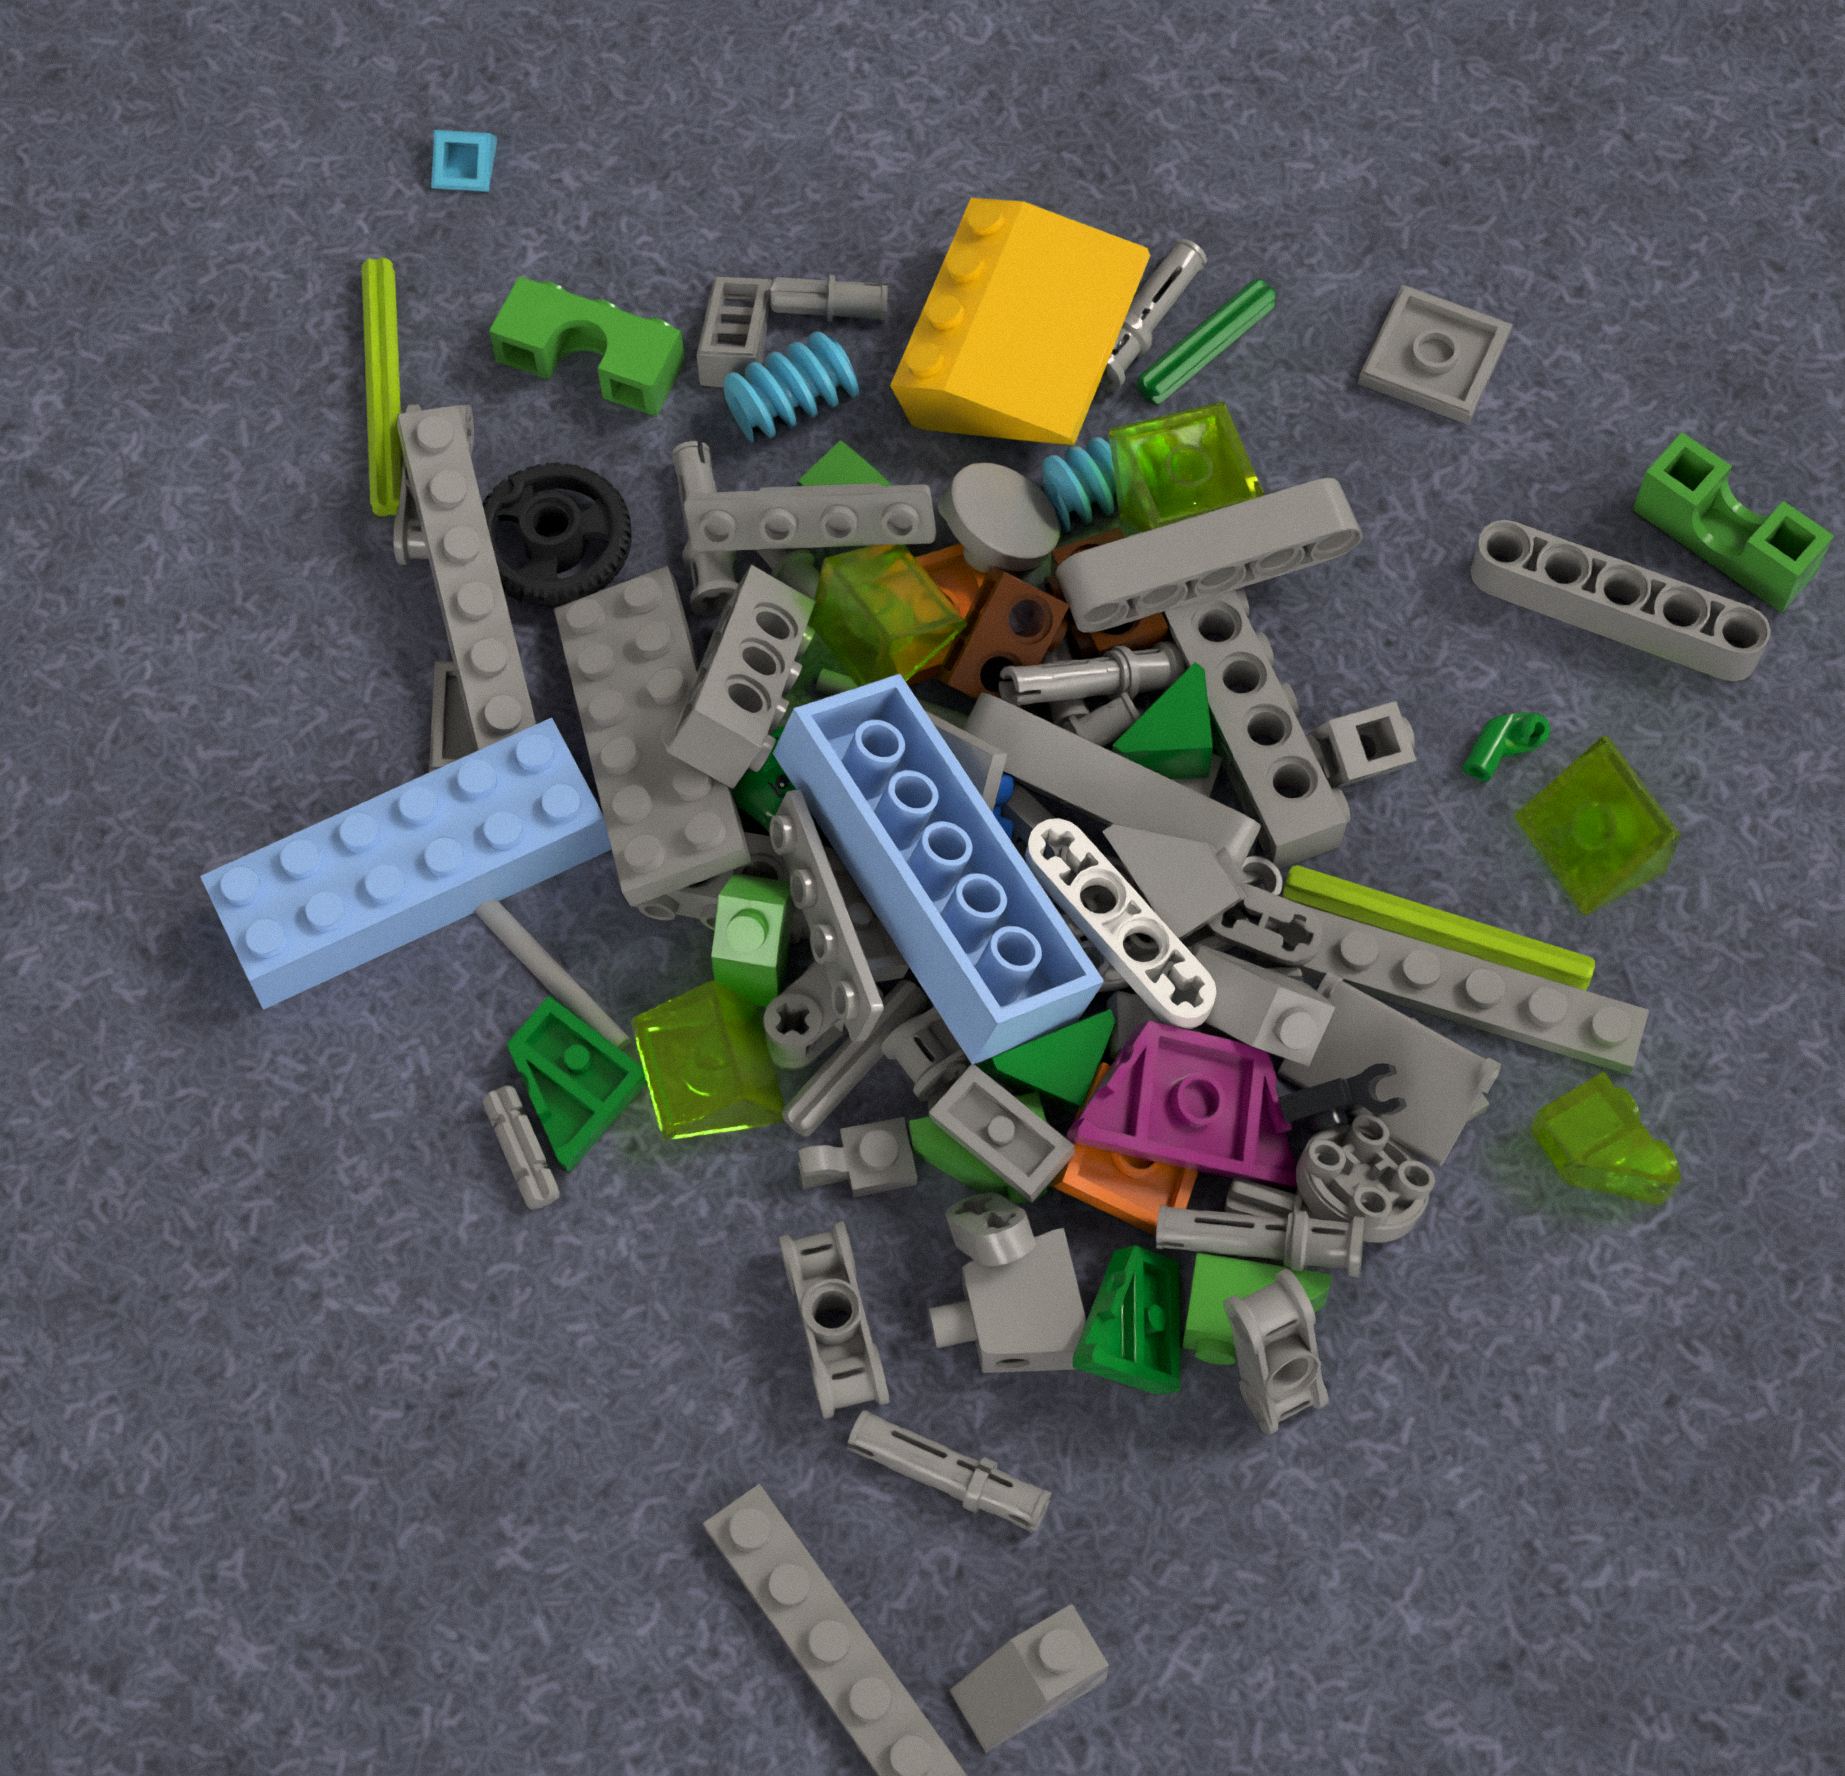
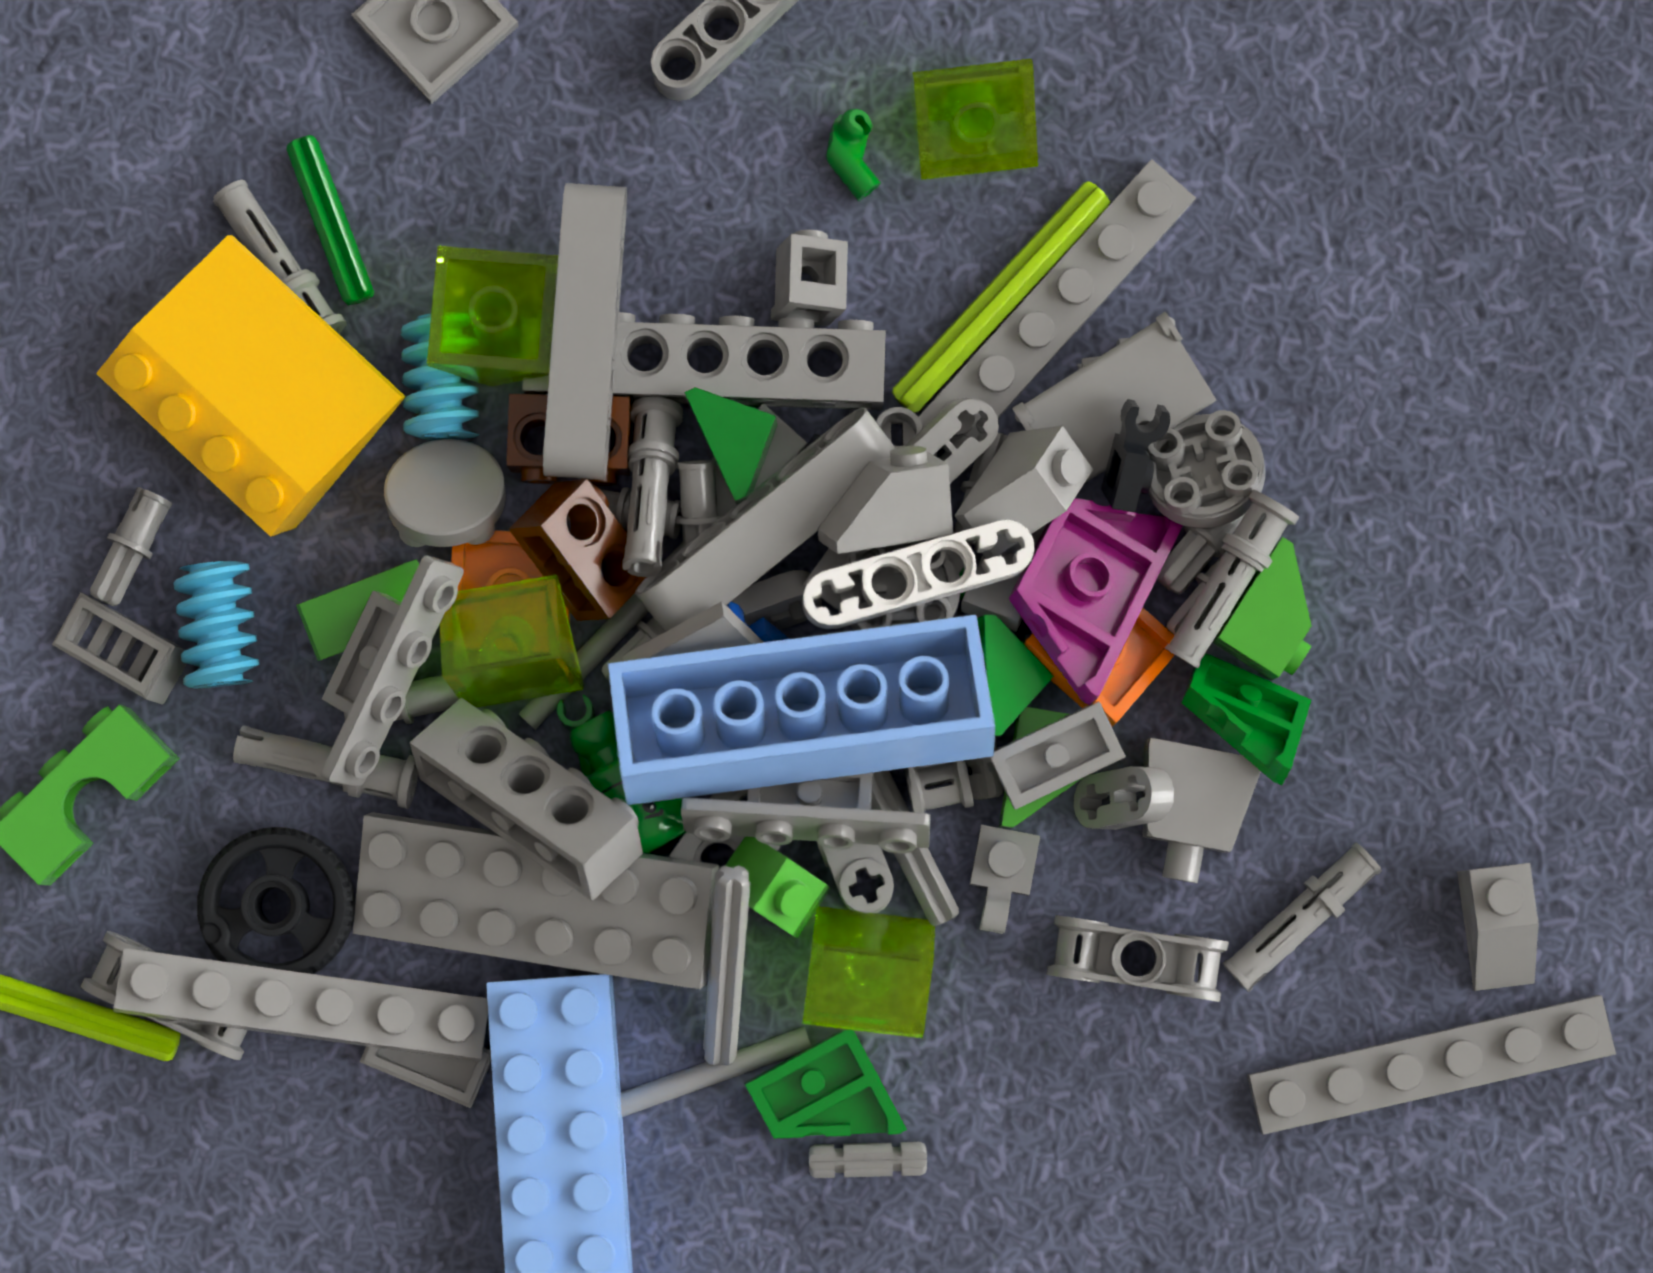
camera: 70 degrees left, 20 degrees up
light grey piece [1223,1268,1329,1436] -> none
clear neon green slope [1529,1071,1682,1206] -> none
none -> light grey axle [703,866,750,1066]

